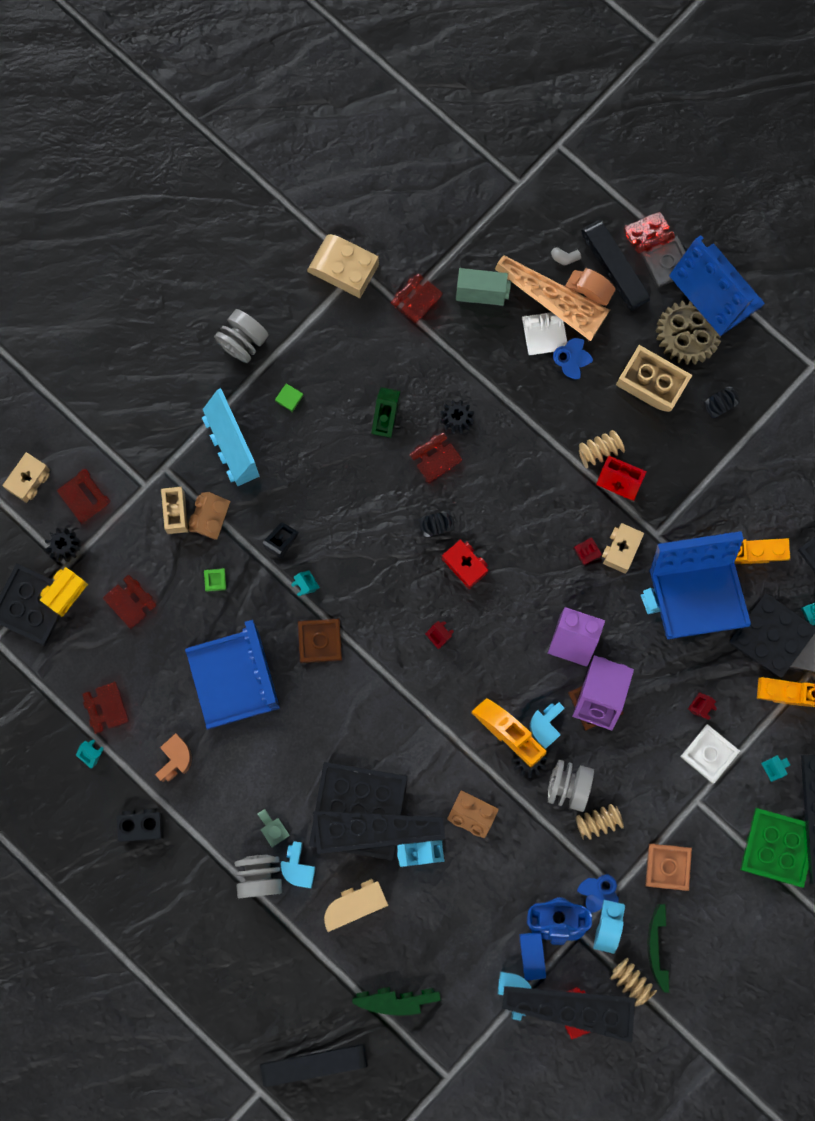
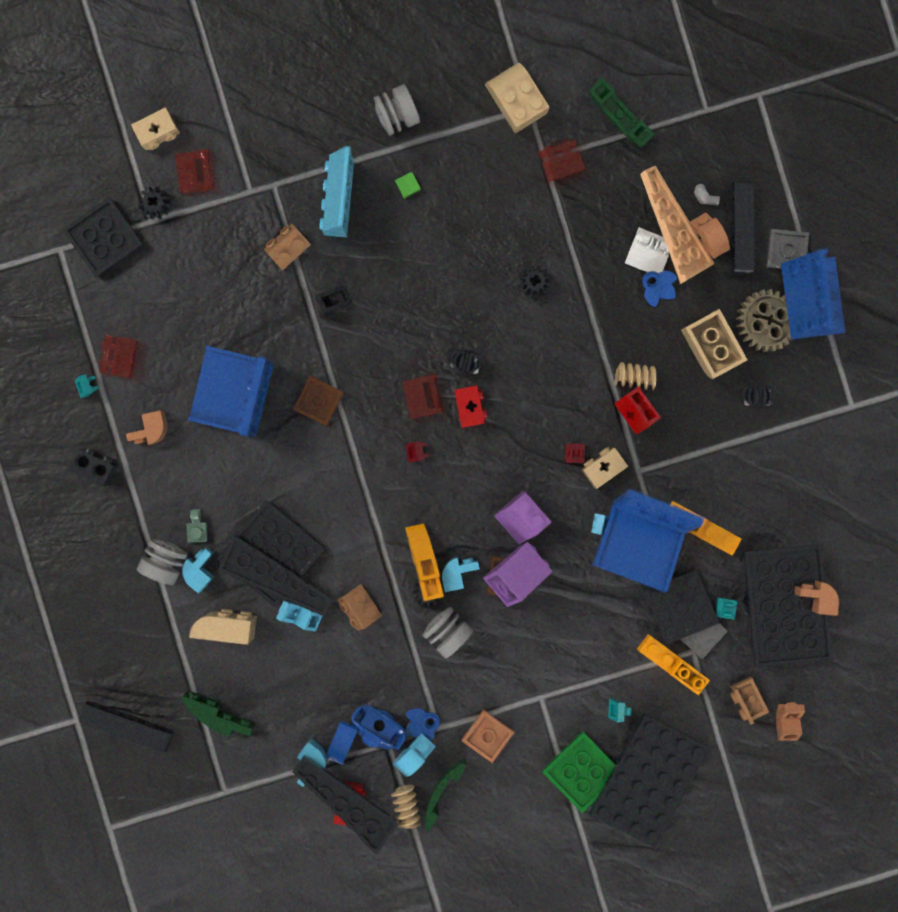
camera: 25 degrees right, 10 degrees up
yellow brick [40,567,88,617] -> none
clear red plate [103,575,156,629] -> none
tan brick [161,487,188,534] -> none
bright green tile [204,569,227,592] -> none
teal tile [291,571,320,596] -> none
dark green slope [371,387,400,438] -> none
clear red plate [409,432,462,483] -> none
sand green brick [456,268,511,306] -> none
tan piece [576,804,624,840] -> none
clear red plate [624,212,675,254] -> none
white tile [680,724,740,784] -> none
dark red tile [688,693,717,720] -> none
none -> clear red plate [402,374,444,419]
none -> dark green slope [588,77,654,148]

